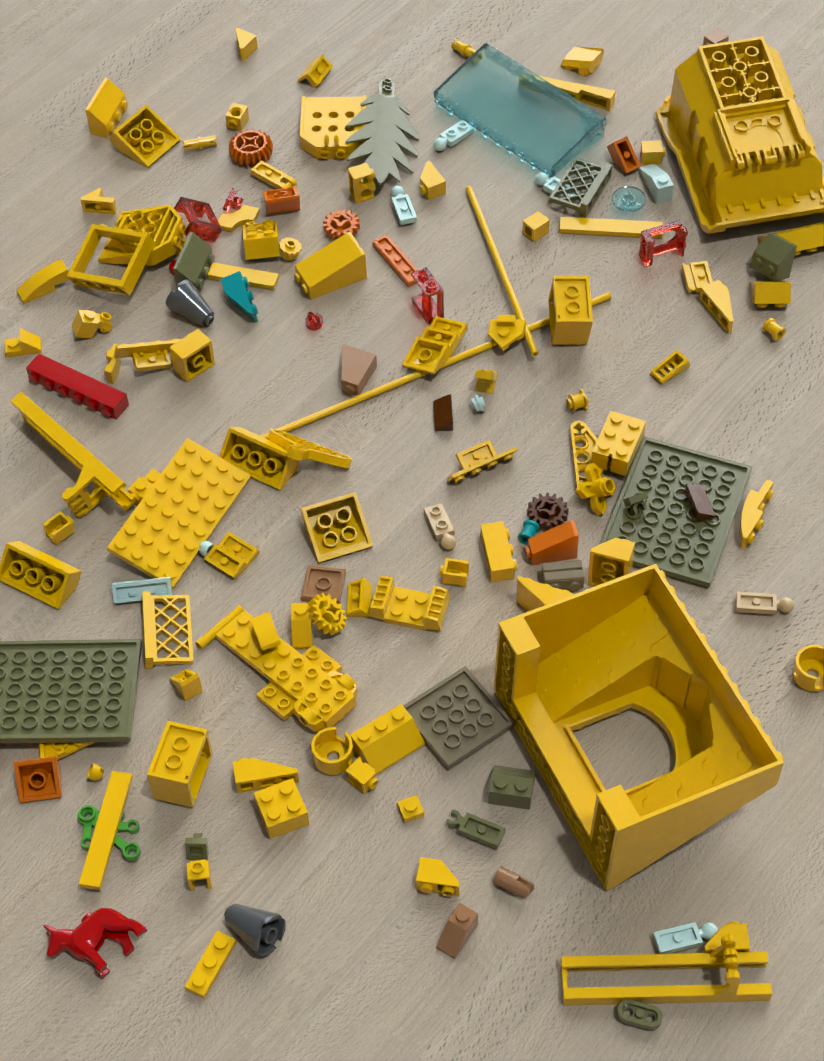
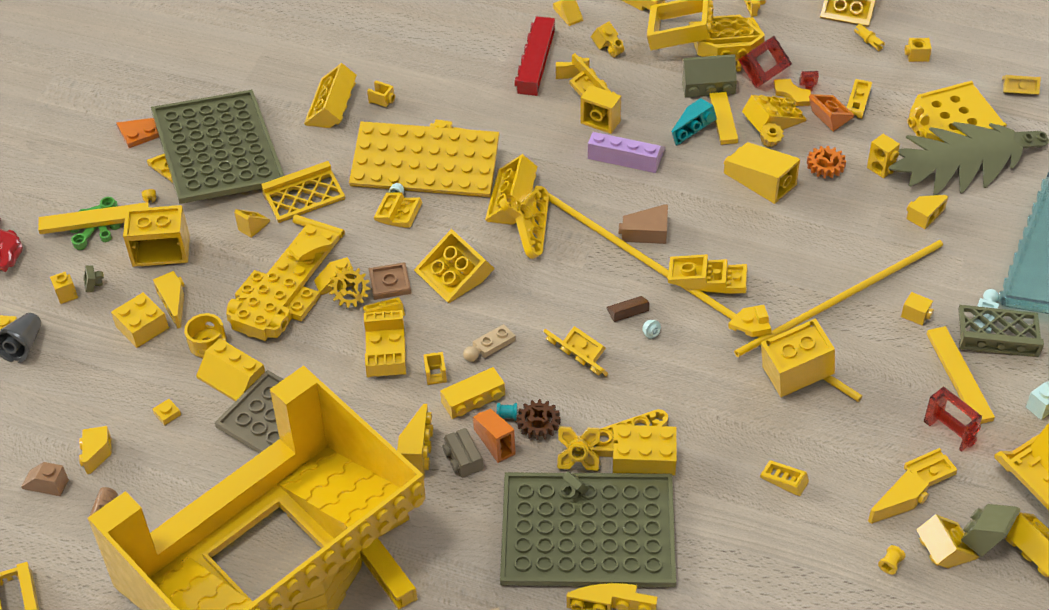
camera: 70 degrees right, 5 degrees down
yellow piece [11,391,137,519] -> none
orange slope [14,756,62,803] -> none
light aqua plate [112,577,173,603] -> none
dark grey cone [165,279,214,326] -> none
orange gear [229,129,273,167] -> none
yellow slope [235,28,258,61] -> none
clear red tile [305,311,323,330] -> none
yellow window [345,756,379,794] -> none
orange tile [372,235,423,287] -> none
light aqua plate [391,186,417,225] -> none
clear red panel [411,267,444,325] -> none
light aqua plate [433,120,474,151] -> none
olive plate [446,810,506,849] -> none
yellow slope [475,368,498,393] -> none
olive slope [488,765,536,810] -> none
yellow brick [566,389,589,412] -> none
yellow slope [587,538,635,587] -> none
clear light blue dish [612,186,646,212] -> none
slope [685,484,716,521] -> none
none -> lavender slope [588,132,665,173]

